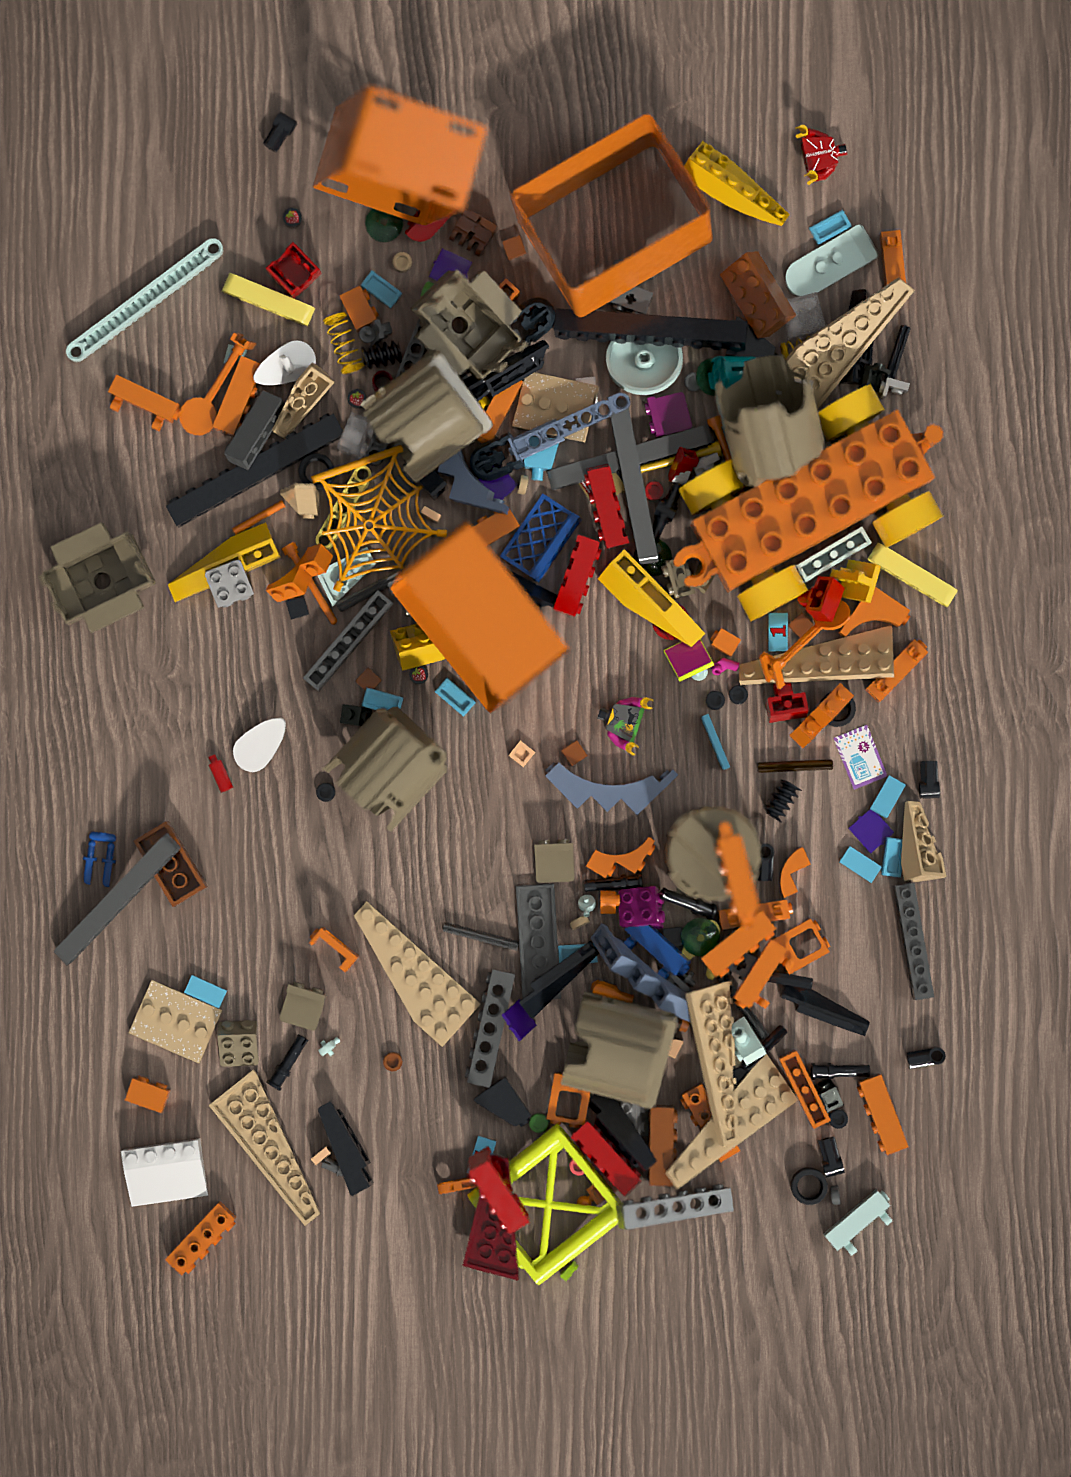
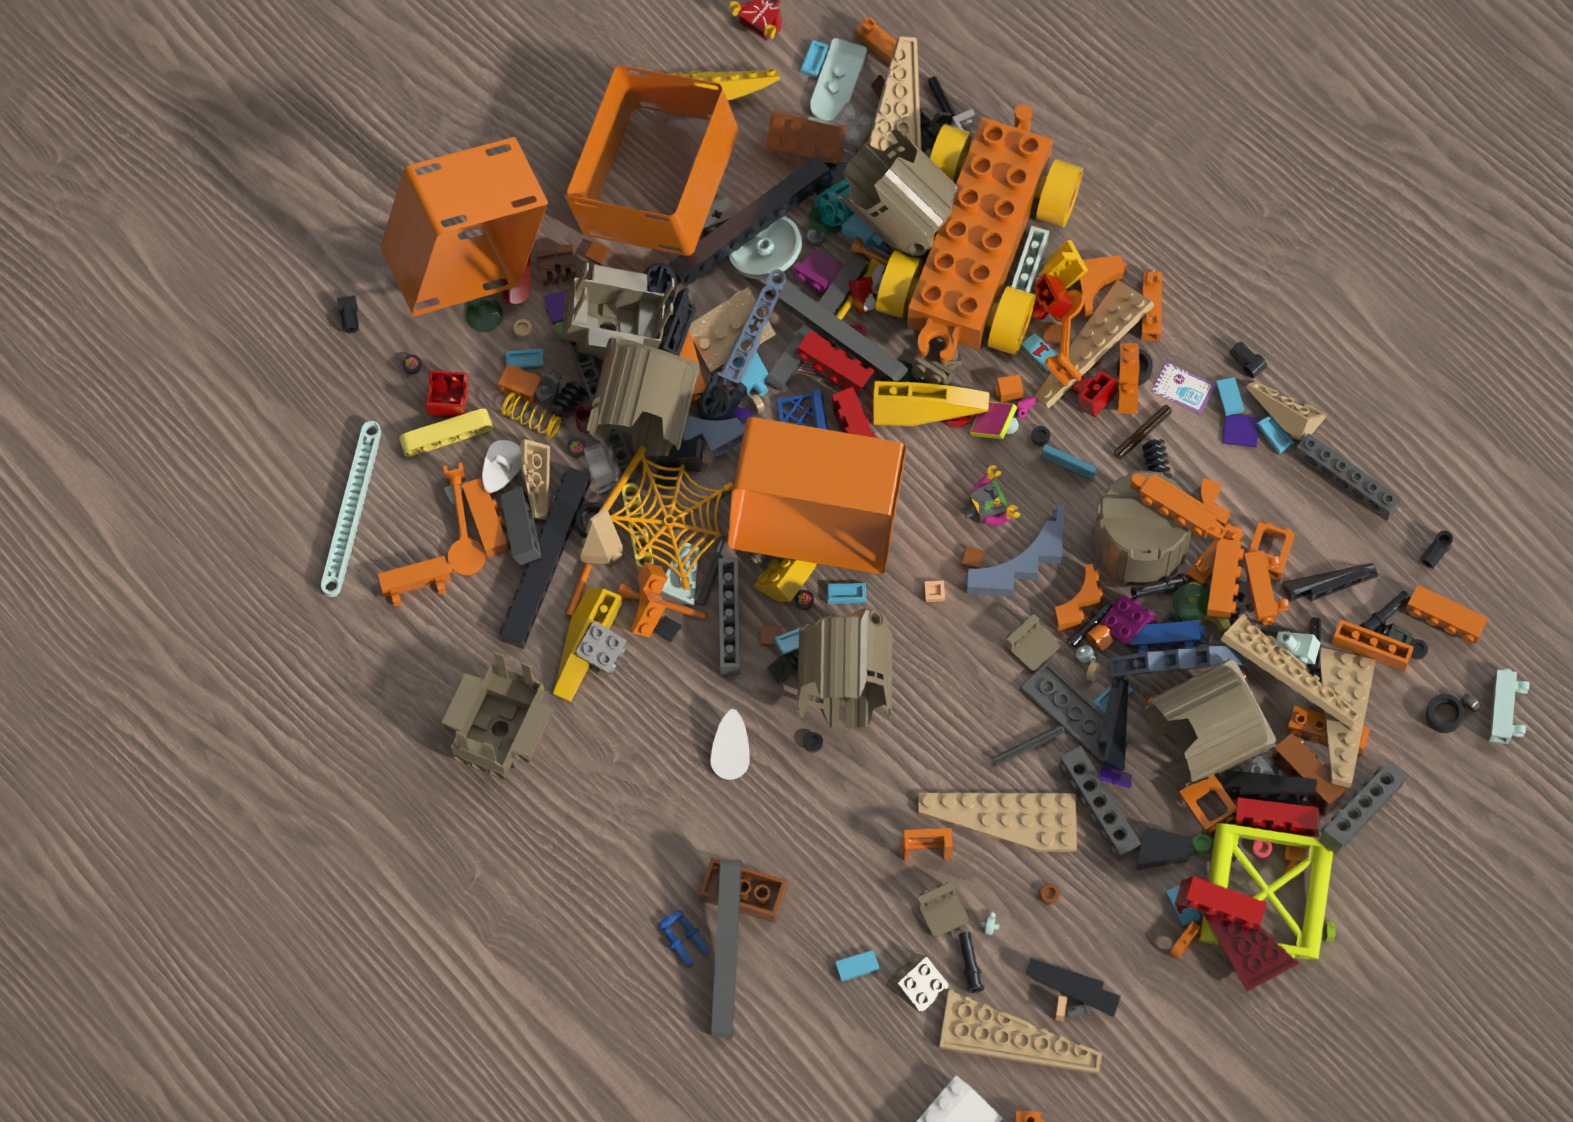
camera: 45 degrees left, 20 degrees down
orange brick [125,1075,171,1113] -> none
tan plate [129,980,223,1063] -> none
red cylinder [208,754,233,793] -> none
light nougat tile [421,506,442,524] -> none
black pin [652,483,682,539] -> none
black tile [728,685,748,705] -> none
black axle [767,972,813,989] -> none
black piece [818,1137,845,1178] -> none
medium azure tile [839,846,882,883] -> none
light yellow beam [868,543,958,607] -> none

